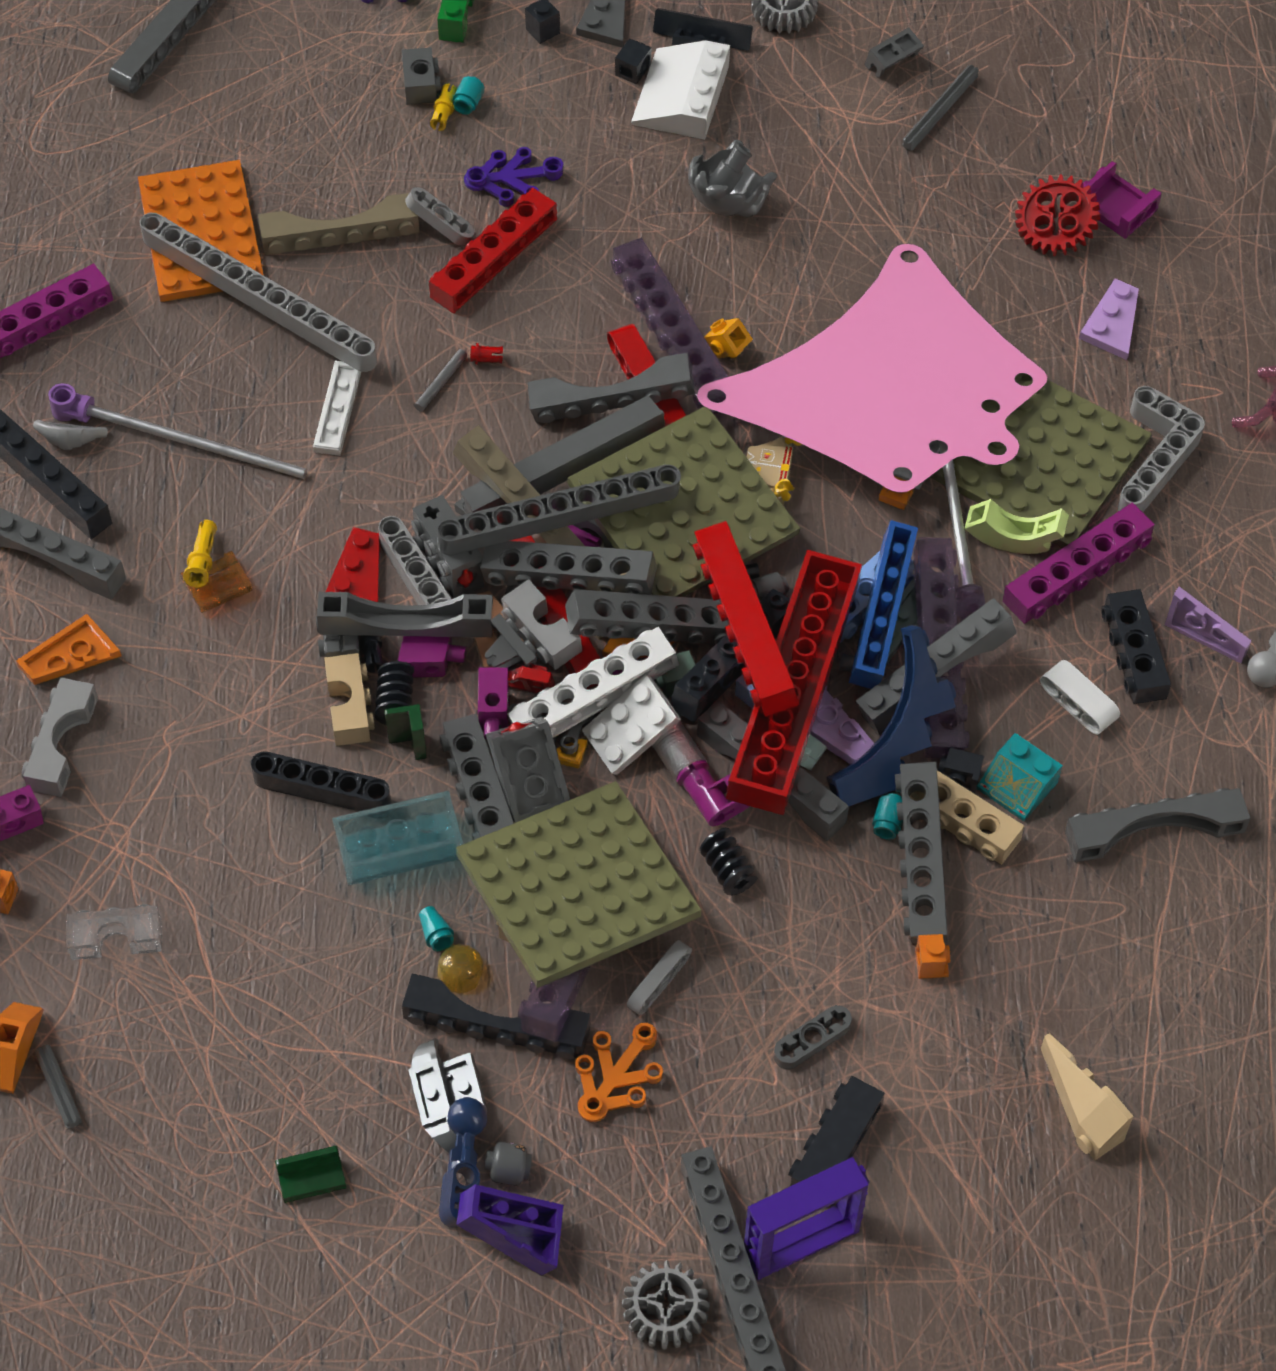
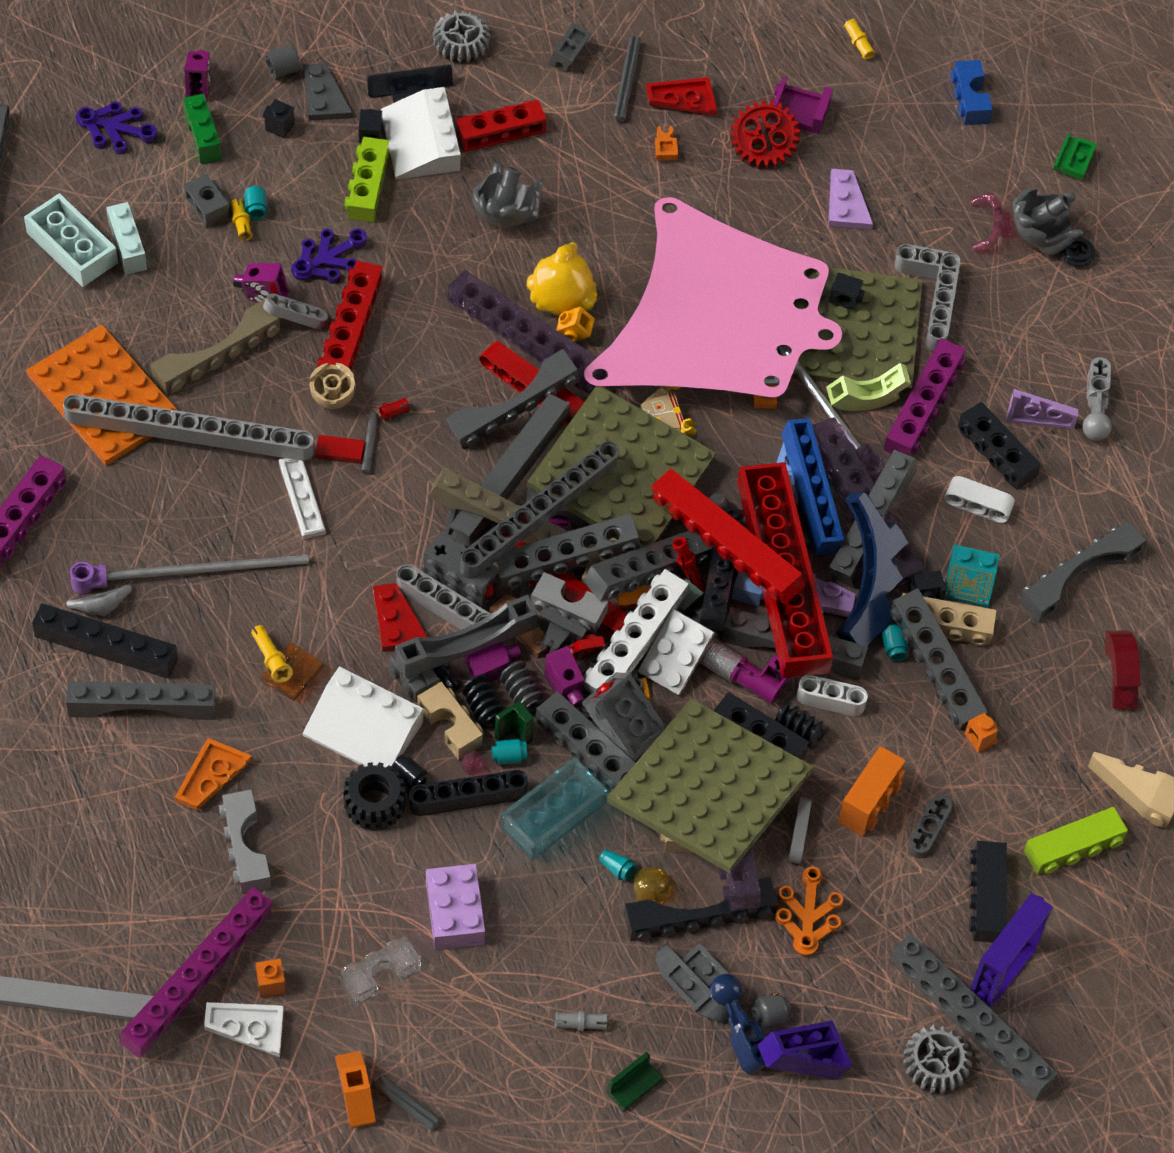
camera: 30 degrees left, 0 degrees up
none -> light aqua brick [24,193,118,287]
none -> light aqua arch [106,202,147,275]
none -> magenta torso [233,263,289,303]
none -> white slope [303,666,424,767]
none -> tan cylinder [309,363,356,410]
none -> red tile [315,435,365,464]
none -> black tyre [343,762,405,830]
none -> lime brick [344,137,389,223]
none -> black brick [391,755,427,789]
none -> lavender piece [426,864,485,950]
none -> red brick [456,99,547,152]
none -> clear pink plate [462,751,482,776]
none -> teal brick [491,739,527,765]
none -> dark grey piece [500,661,545,714]
none -> yellow piece [527,242,597,316]
none -> light grey pin [555,1011,607,1031]
none -> red wing [646,77,717,116]
none -> orange plate [655,126,678,161]
none -> red pin [672,537,706,595]
none -> black brick [714,692,809,760]
none -> white beam [797,675,868,716]
none -> black brick [829,272,865,310]
none -> orange brick [838,746,906,837]
none -> yellow pin [844,19,876,60]
none -> lime brick [1024,807,1128,876]
none -> dark red arch [1105,630,1140,709]

